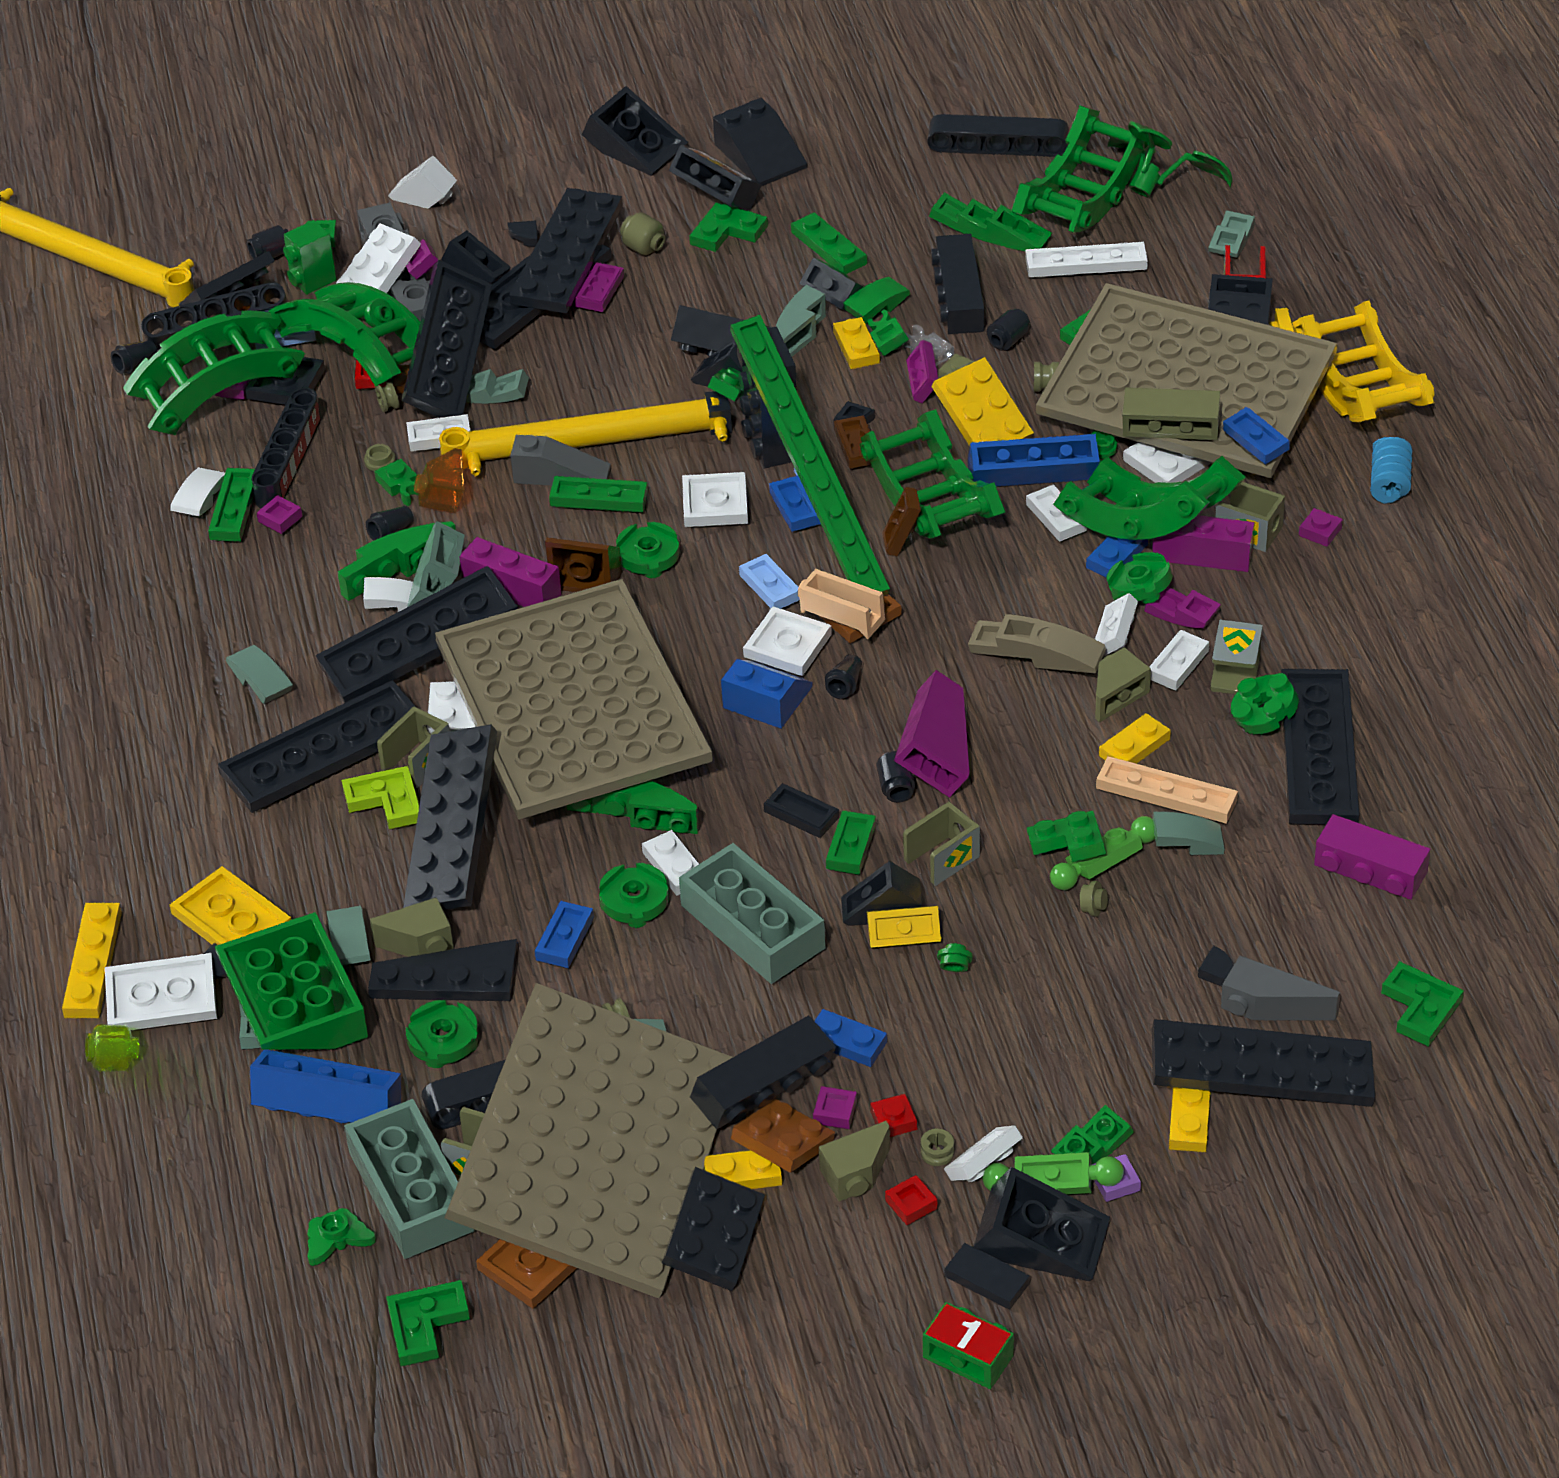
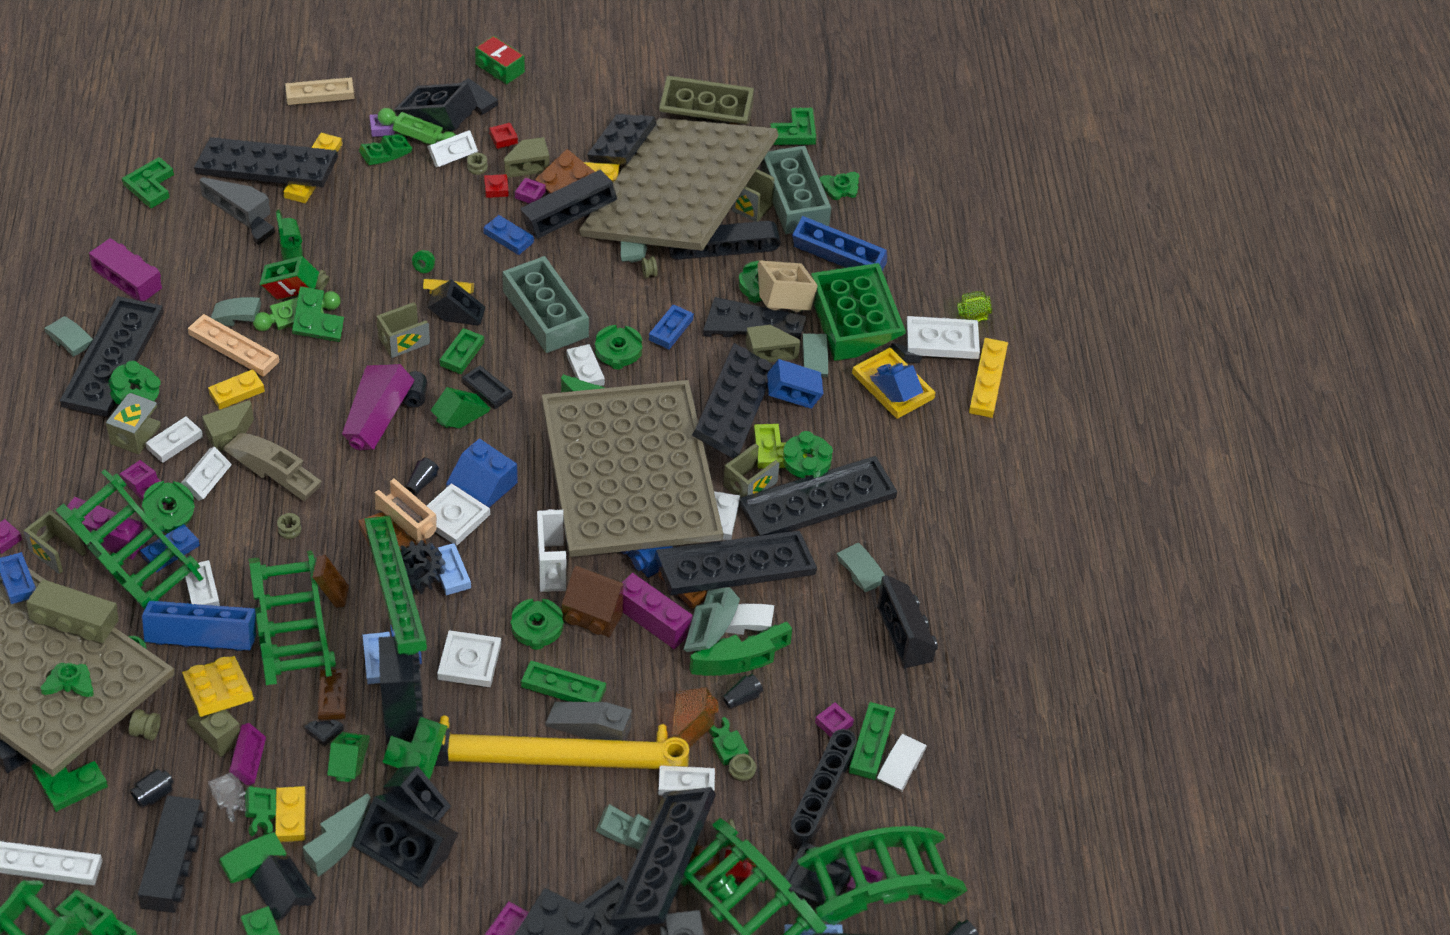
camera: 175 degrees left, 5 degrees up
none -> green animal [41,663,94,697]
none -> sand green slope [44,316,93,357]
none -> green brick [260,256,319,300]
none -> green panel [276,210,303,261]
none -> olive bush [277,513,301,539]
none -> tan plate [285,78,354,105]
none -> green slope [327,732,370,782]
none -> black gear [400,540,445,594]
none -> green slope [431,387,491,428]
none -> white panel [537,510,566,592]
none -> olive slope [659,76,754,124]
none -> tan slope [758,260,817,312]
none -> blue brick [767,359,823,409]
none -> green plate [783,431,833,478]
none -> blue slope [870,363,923,402]
none -> black slope [877,575,938,669]

